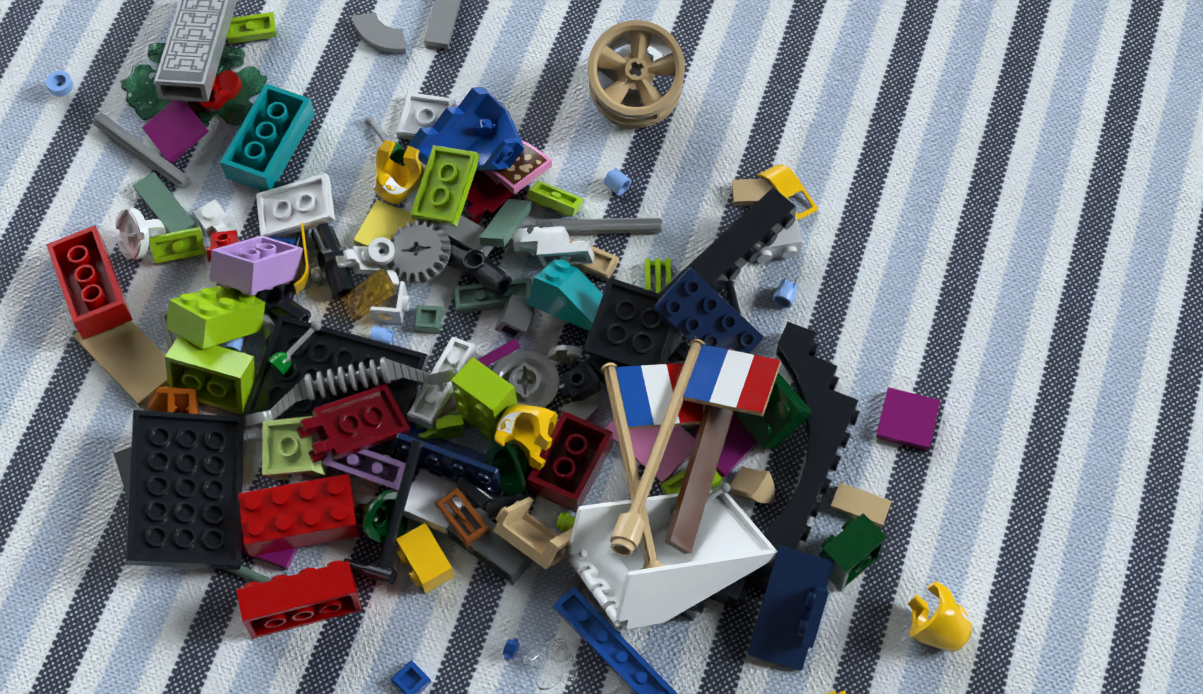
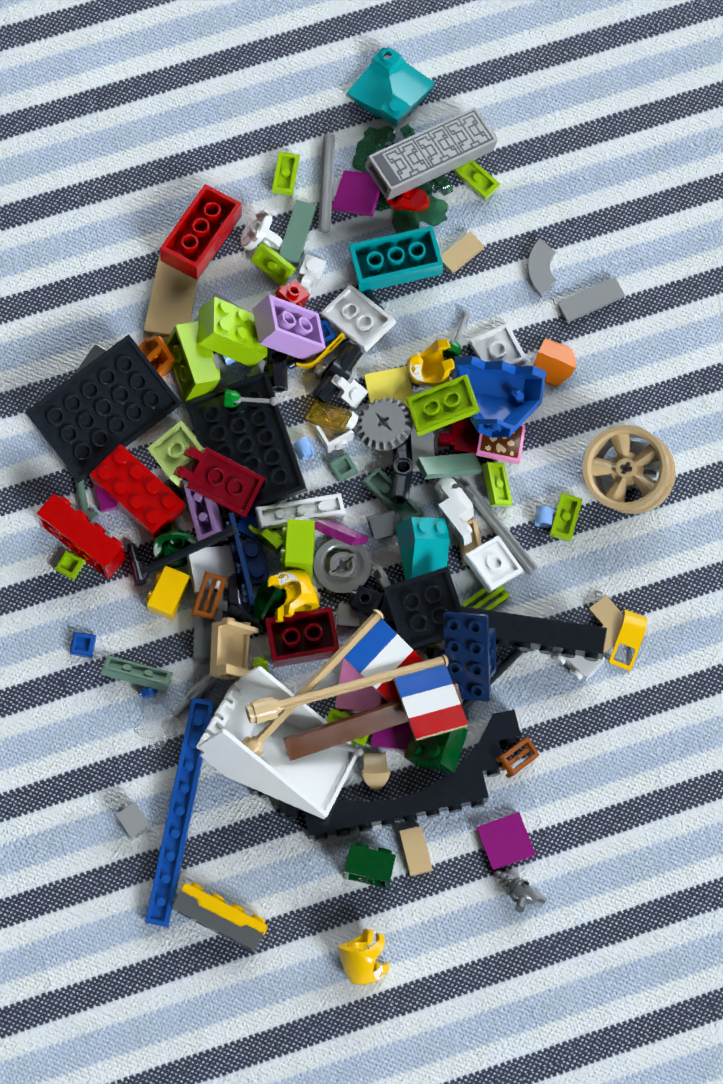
camera: 50 degrees right, 10 degrees up
light blue tile [46,71,73,97] -> none
light grey piece [245,357,458,426] -> none
white tile [368,237,395,265] -> none
dark blue bracket [748,546,834,671] -> none
light blue hose [772,279,798,308] -> none
none -> lime tile [54,550,85,581]
none -> sand green tile [101,656,173,692]
none -> light grey axle [173,671,220,717]
none -> lime plate [272,152,300,197]
none -> teal slope [347,47,435,128]
none -> tan tile [441,231,484,274]
none -> white tile [463,535,524,593]
none -> dark grey piece [494,871,547,913]
none -> dark orange tile [496,736,540,778]
none -> orange slope [533,338,577,387]
none -> lime plate [549,493,583,542]

